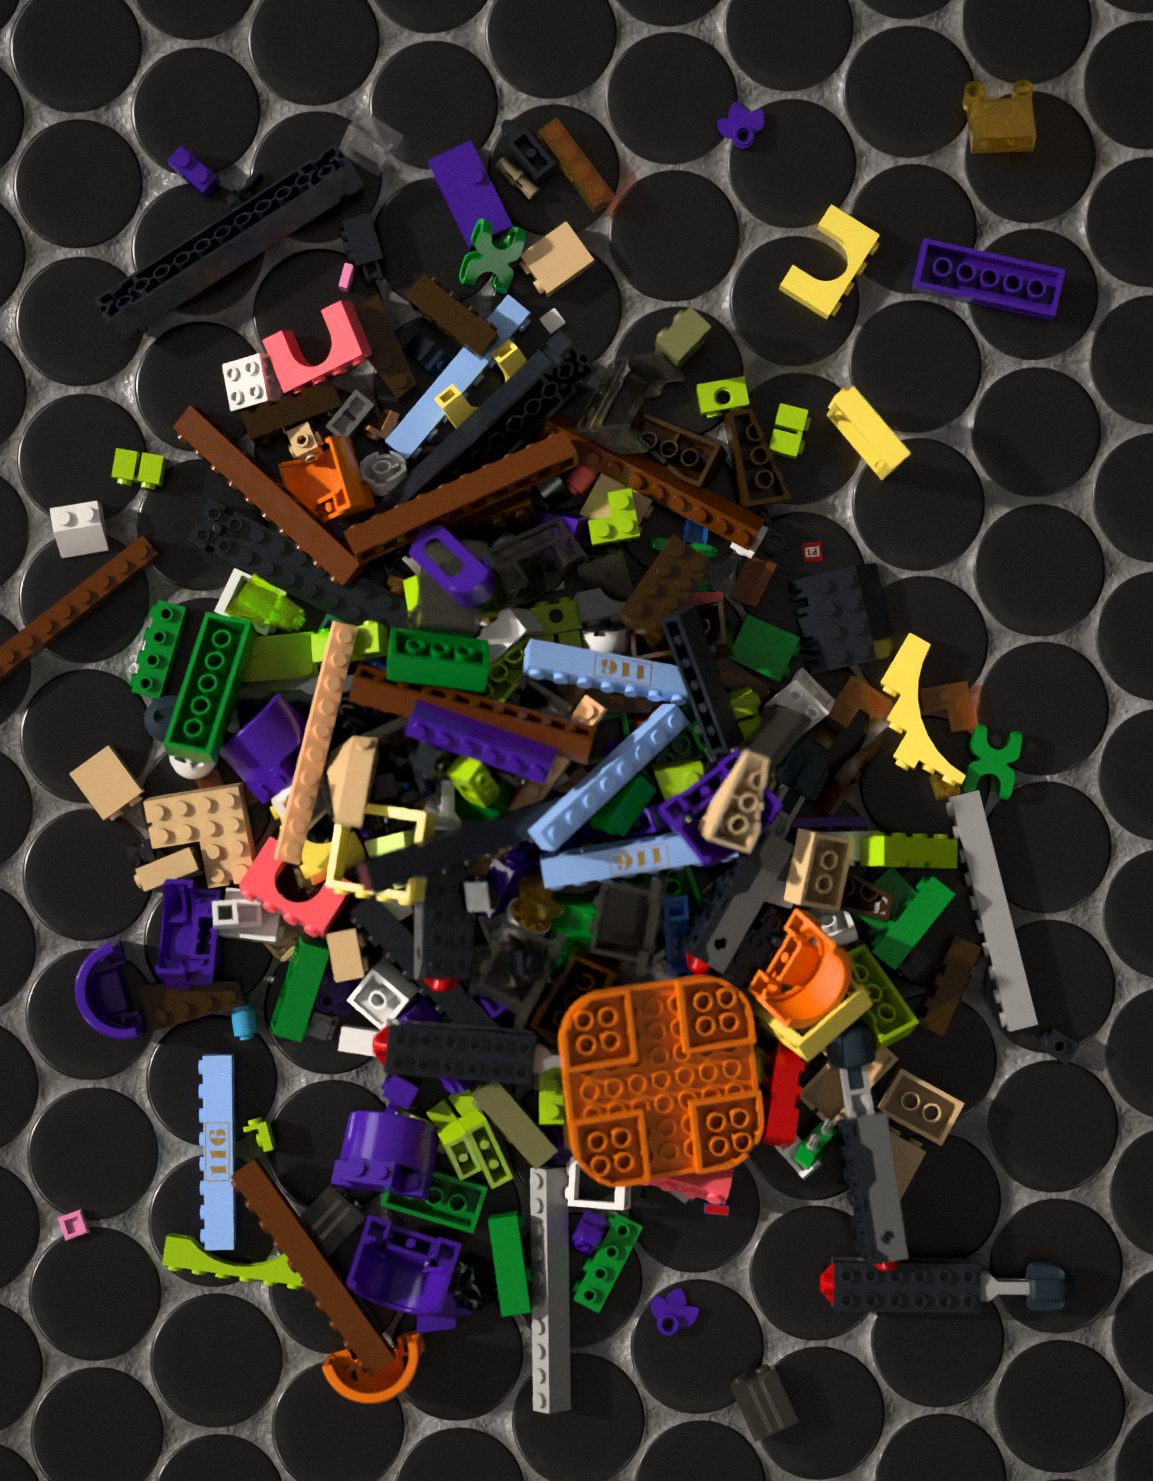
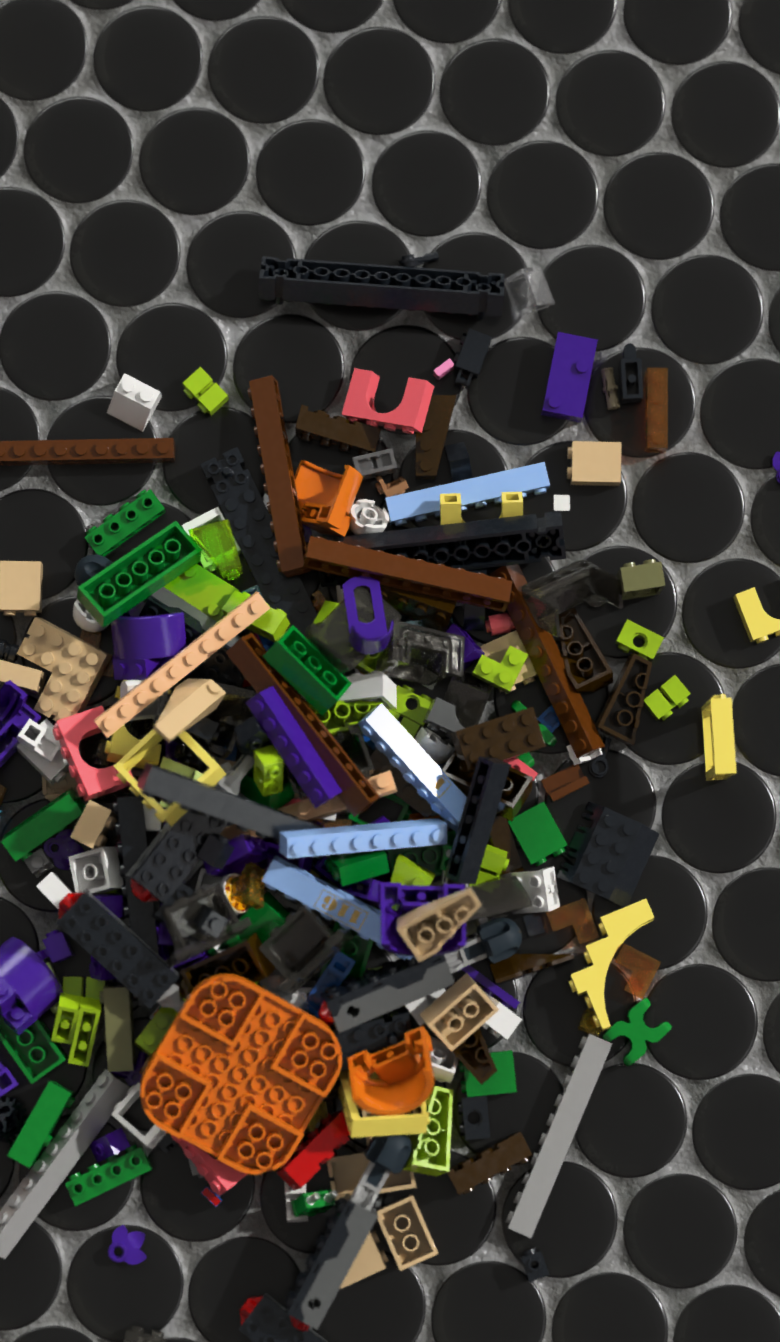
camera: 35 degrees right, 5 degrees down
dark purple brick [168,144,221,198] -> none
white bracket [222,353,284,411] -> none
tan brick [286,422,324,463] -> none
dark brown wedge [405,274,500,361] -> none
green piece [459,219,526,294] -> none
red sticker [802,542,823,562] -> none
lime wedge [860,832,958,869] -> none
green brick [870,876,955,970] -> none

